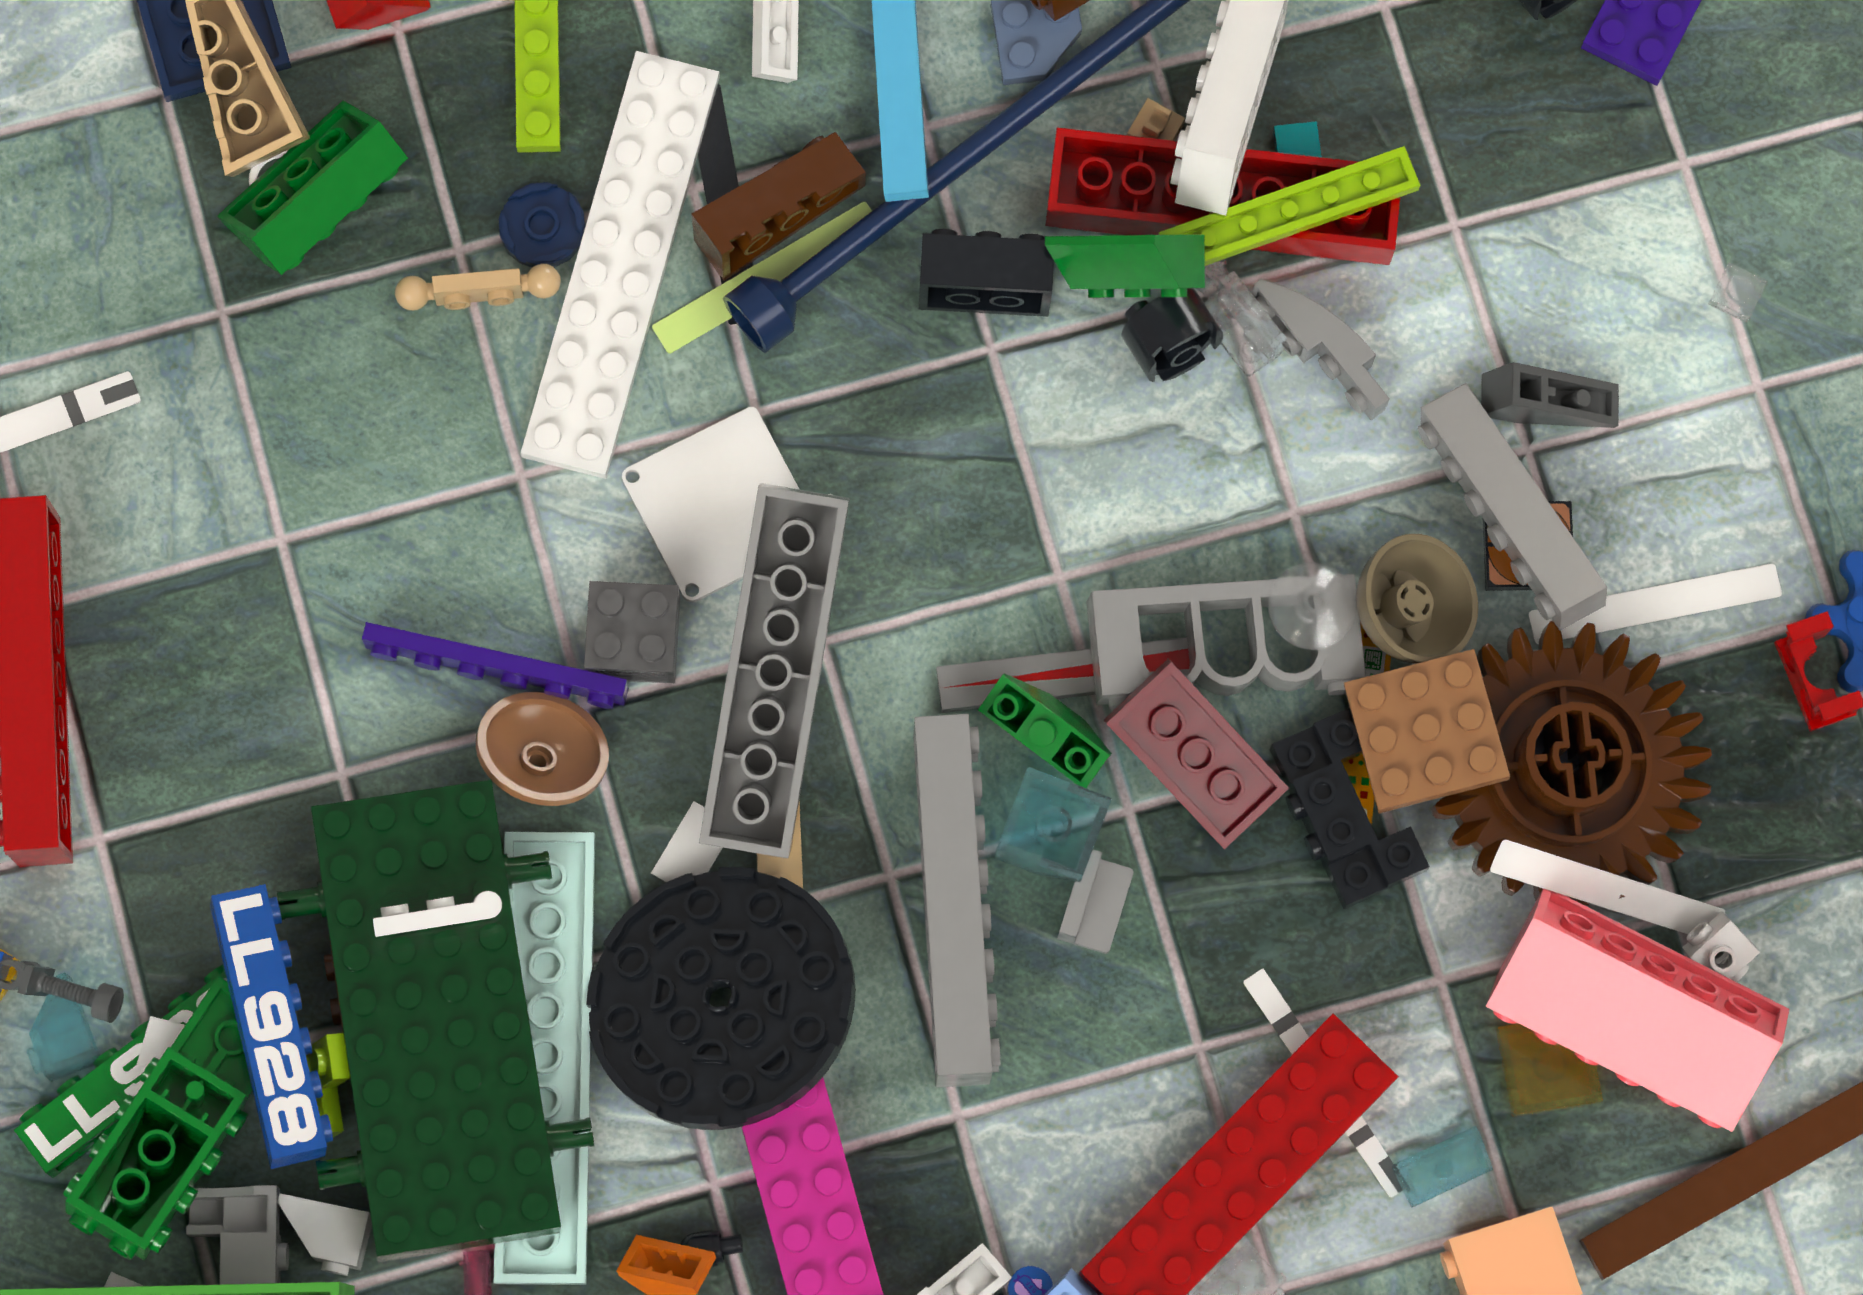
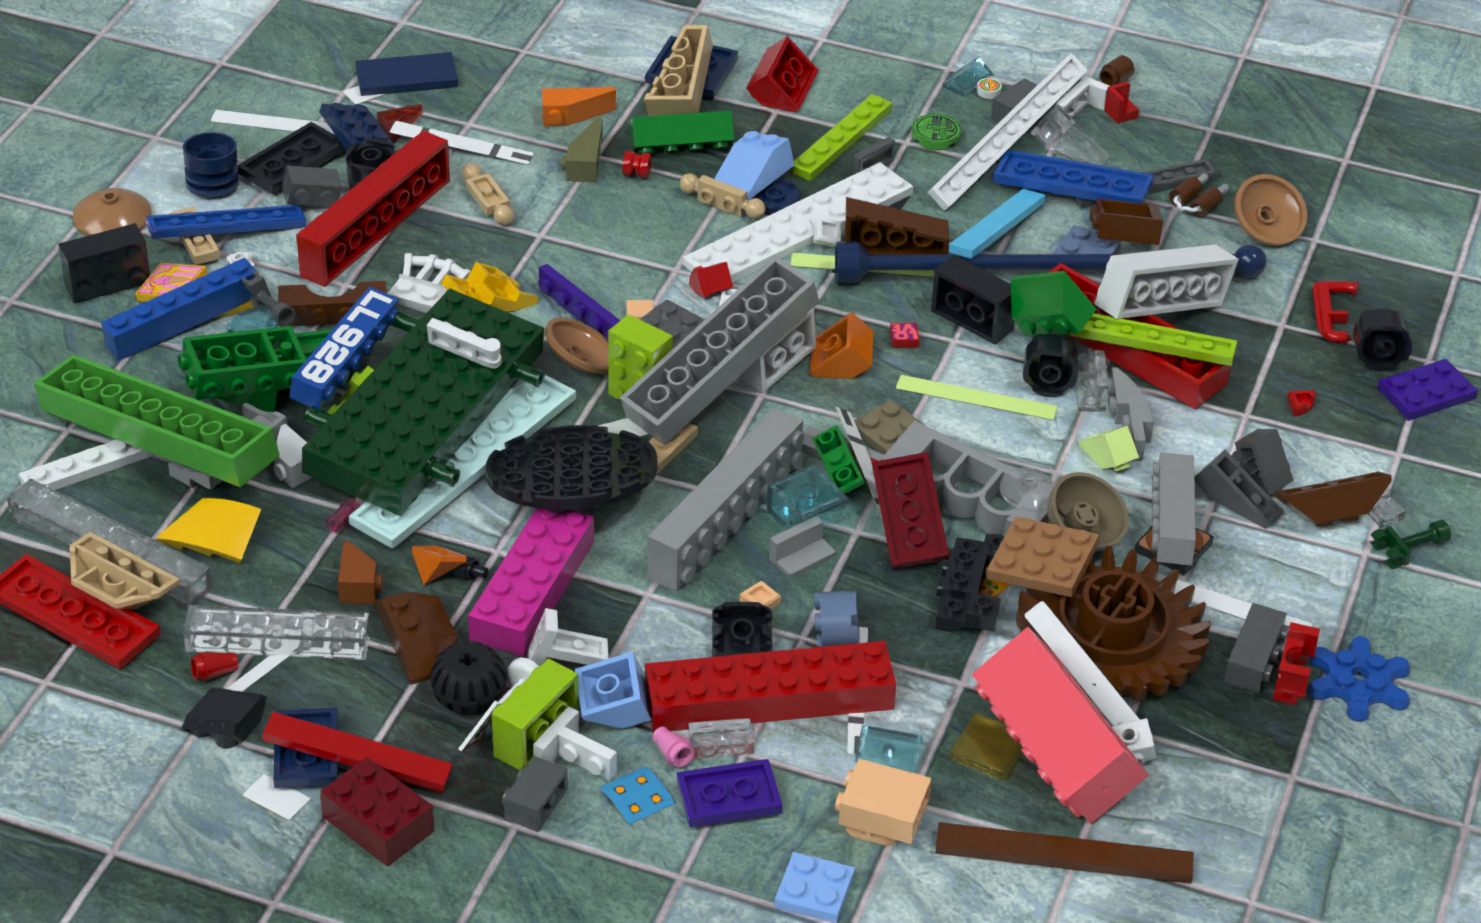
camera: 40 degrees right, 35 degrees down
none -> reddish brown arch [278,281,387,327]
none -> white plate [387,253,471,313]
none -> yellow slope [441,262,539,312]
none -> tan plate [462,163,514,226]
none -> orange slope [542,87,616,126]
none -> olive slope [561,117,603,183]
none -> lime brick [608,314,673,400]
none -> red wheel [622,150,652,178]
none -> light nougat tile [626,300,653,319]
none -> red tile [689,262,733,298]
none -> black slope [712,602,773,657]
none -> light blue slope [714,131,794,200]
none -> light nougat tile [739,581,781,609]
none -> orange slope [810,312,874,379]
none -> white tile [814,217,842,248]
none -> sand blue brick [814,590,860,647]
none -> white sticker [836,407,882,517]
none -> dark grey tile [852,137,895,175]
none -> dark tan plate [854,400,926,455]
none -> tile [890,323,919,348]
none -> yellowish green sticker [896,375,1058,420]
none -> yellowish green slope [1078,426,1139,472]
none -> dark grey brick [1224,603,1289,693]
none -> dark grey brick [1231,429,1294,495]
none -> reddish brown wedge [1274,471,1392,527]
none -> red tile [1287,390,1316,416]
none -> dark green bar [1370,519,1451,569]

